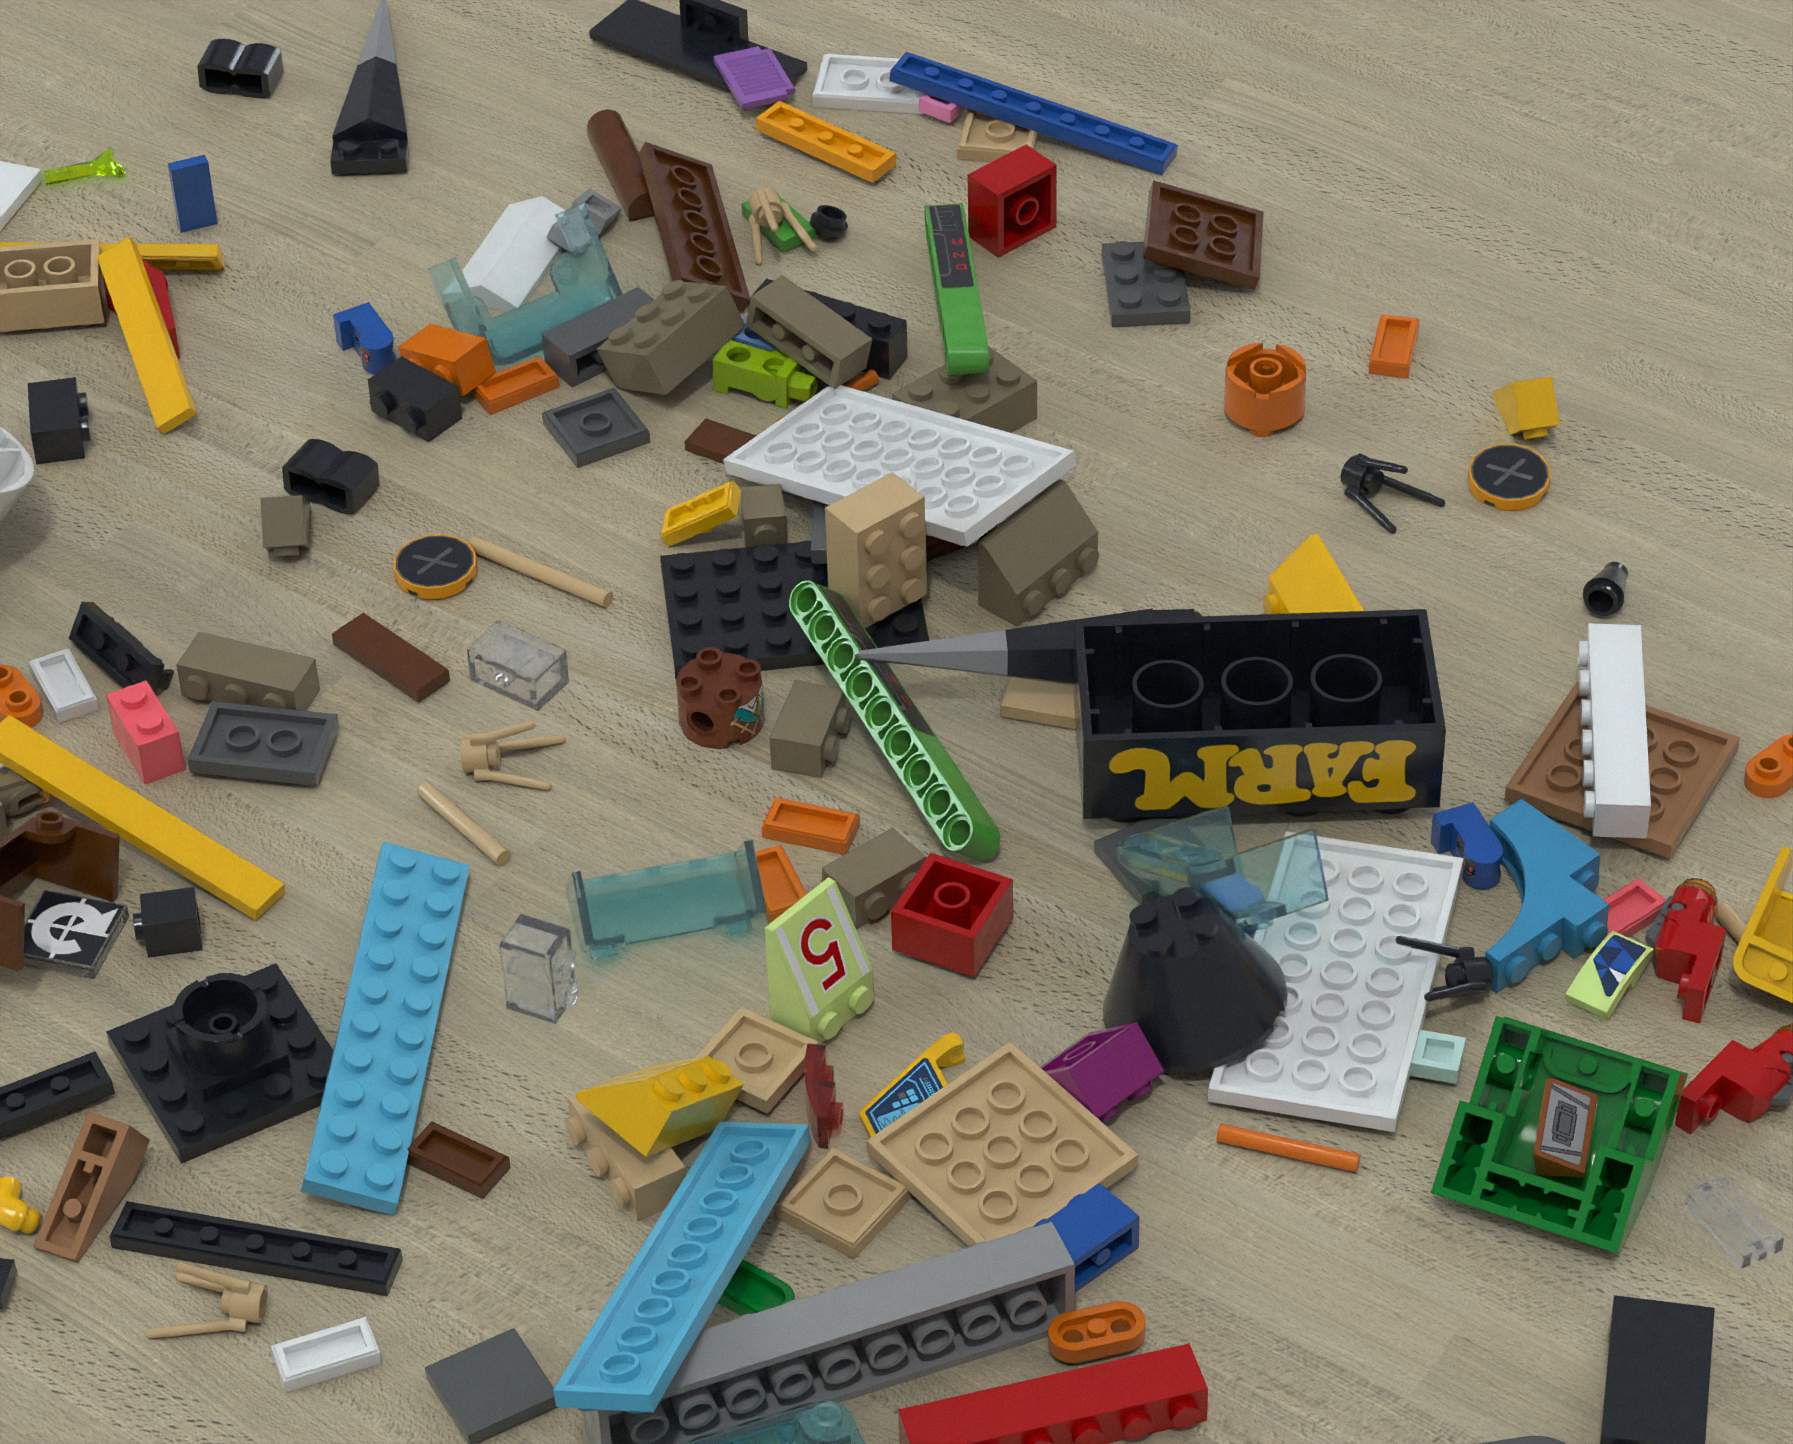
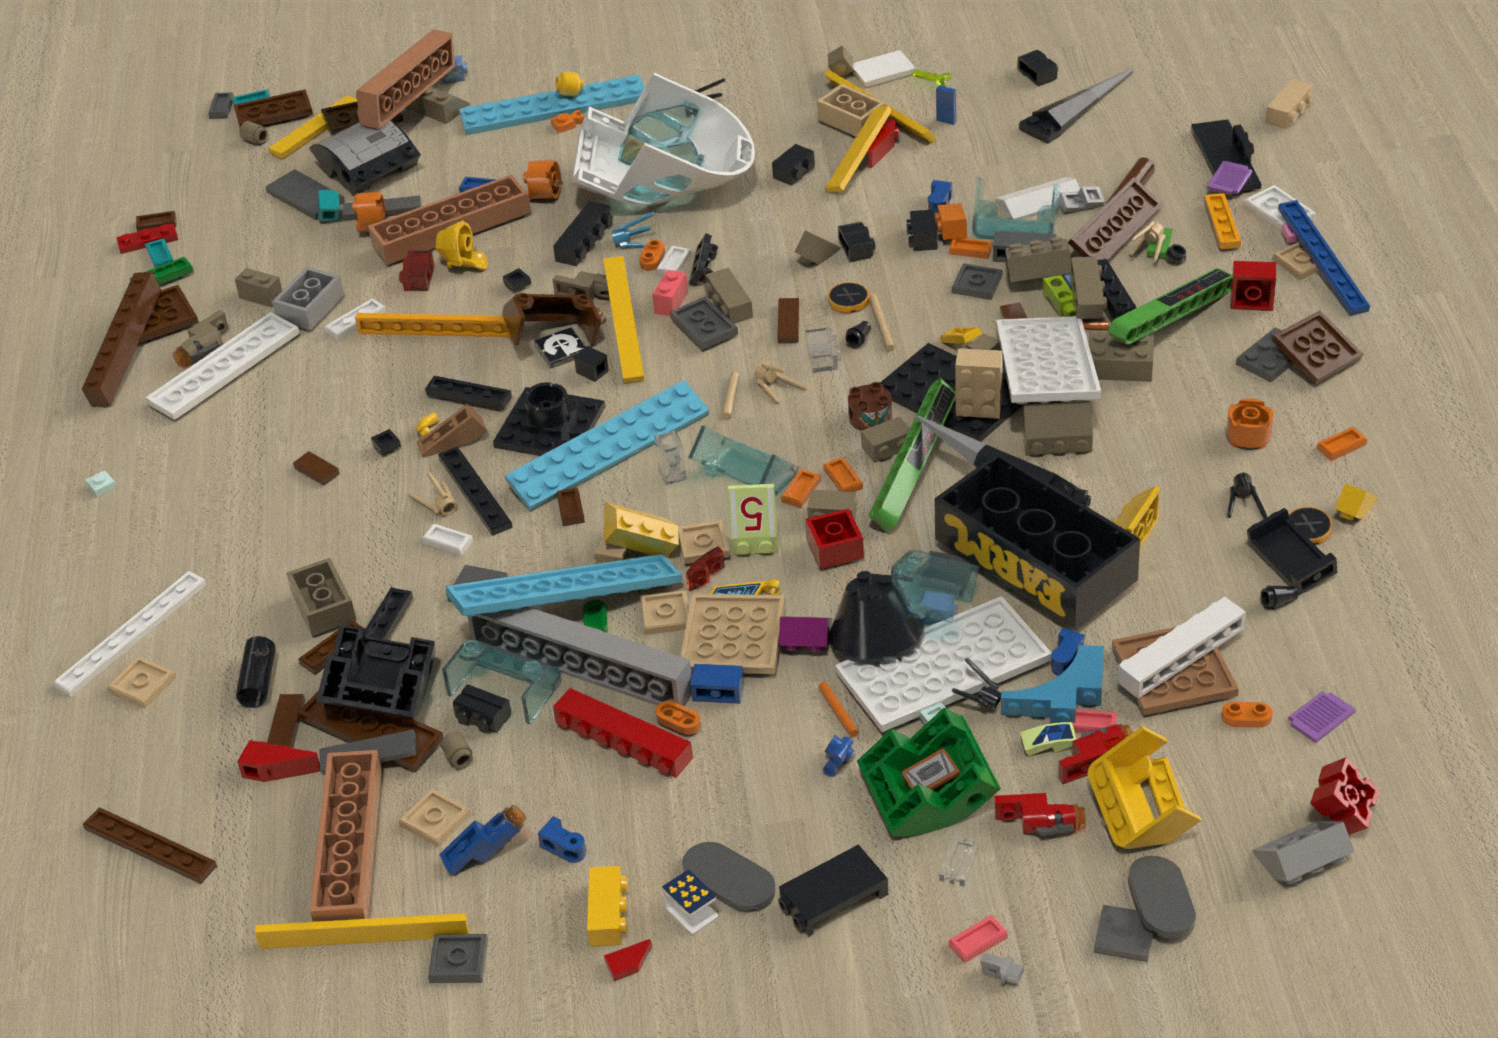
camera: 50 degrees right, 0 degrees up
none -> blue plate [823,735,855,776]
none -> black cone [845,321,871,347]
none -> black panel [1247,508,1338,596]

